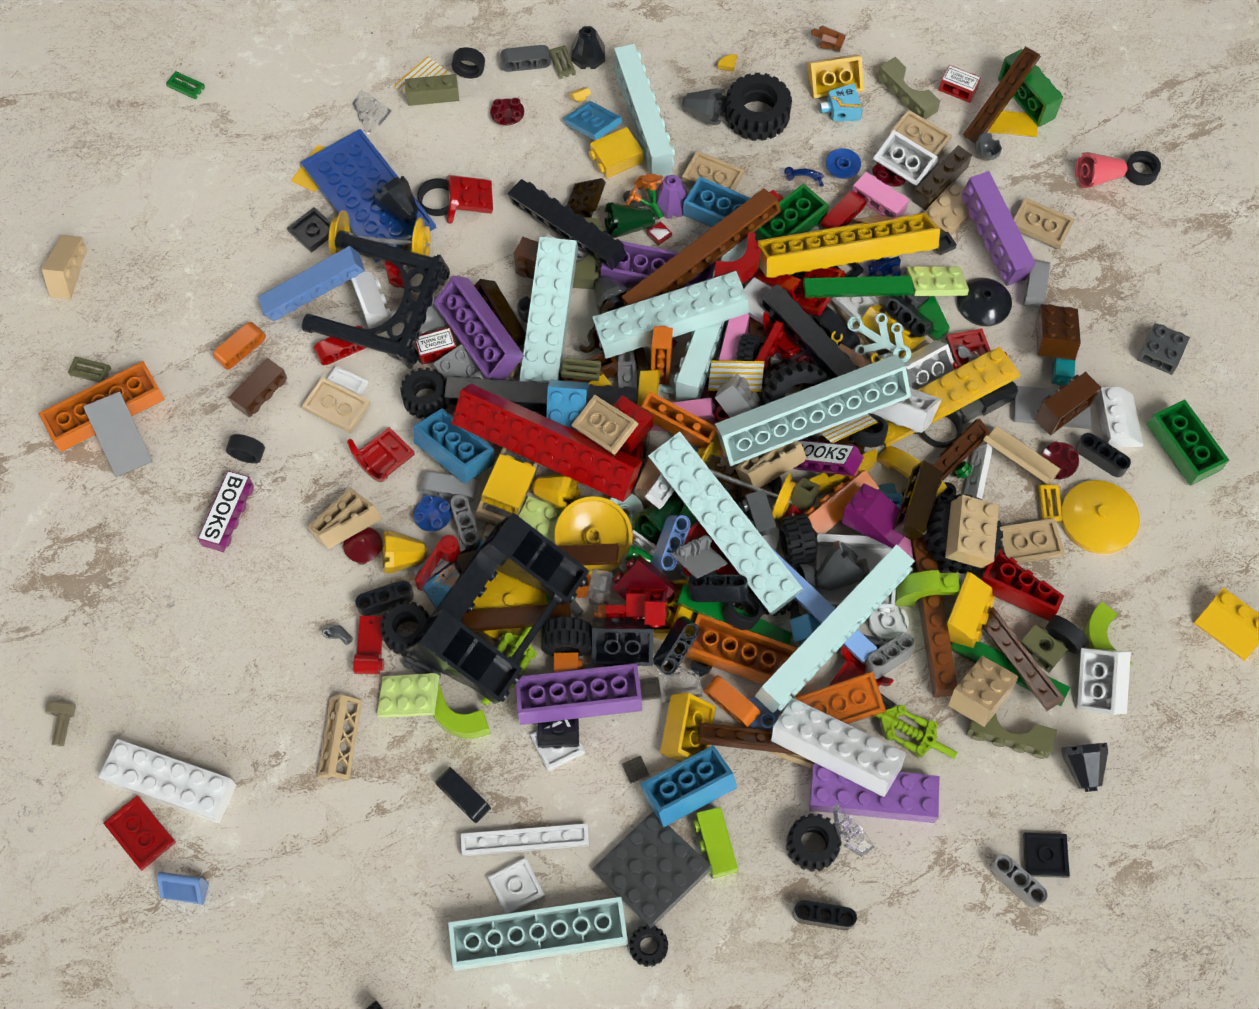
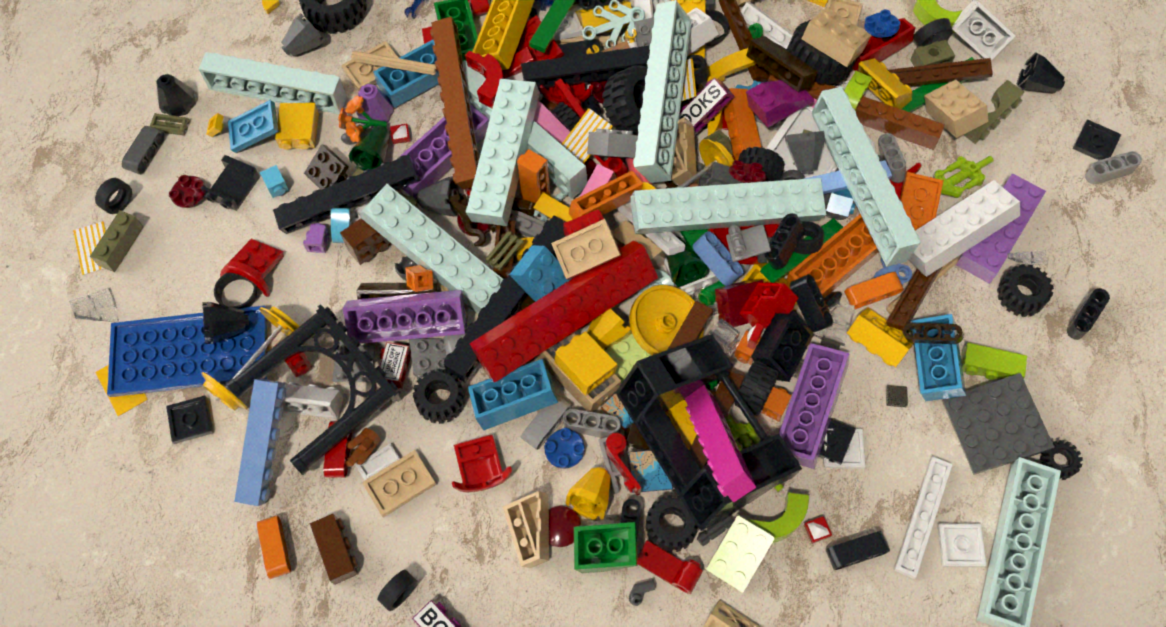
camera: 60 degrees left, 0 degrees up
none -> black panel [201,155,260,211]
none -> medium azure brick [259,165,289,198]
none -> medium lavender brick [303,223,329,253]
none -> medium azure panel [331,208,350,243]
none -> dark orange rock [345,428,381,467]
none -> tan axle [351,51,437,75]
none -> orange brick [406,265,433,292]
none -> green slope [574,522,637,573]
none -> dark pink brick [685,385,756,502]
none -> dark red dish [729,160,766,183]
none -> tile [804,516,832,544]
none -> blue dish [864,9,900,38]
none -> dark brown beam [903,323,964,344]

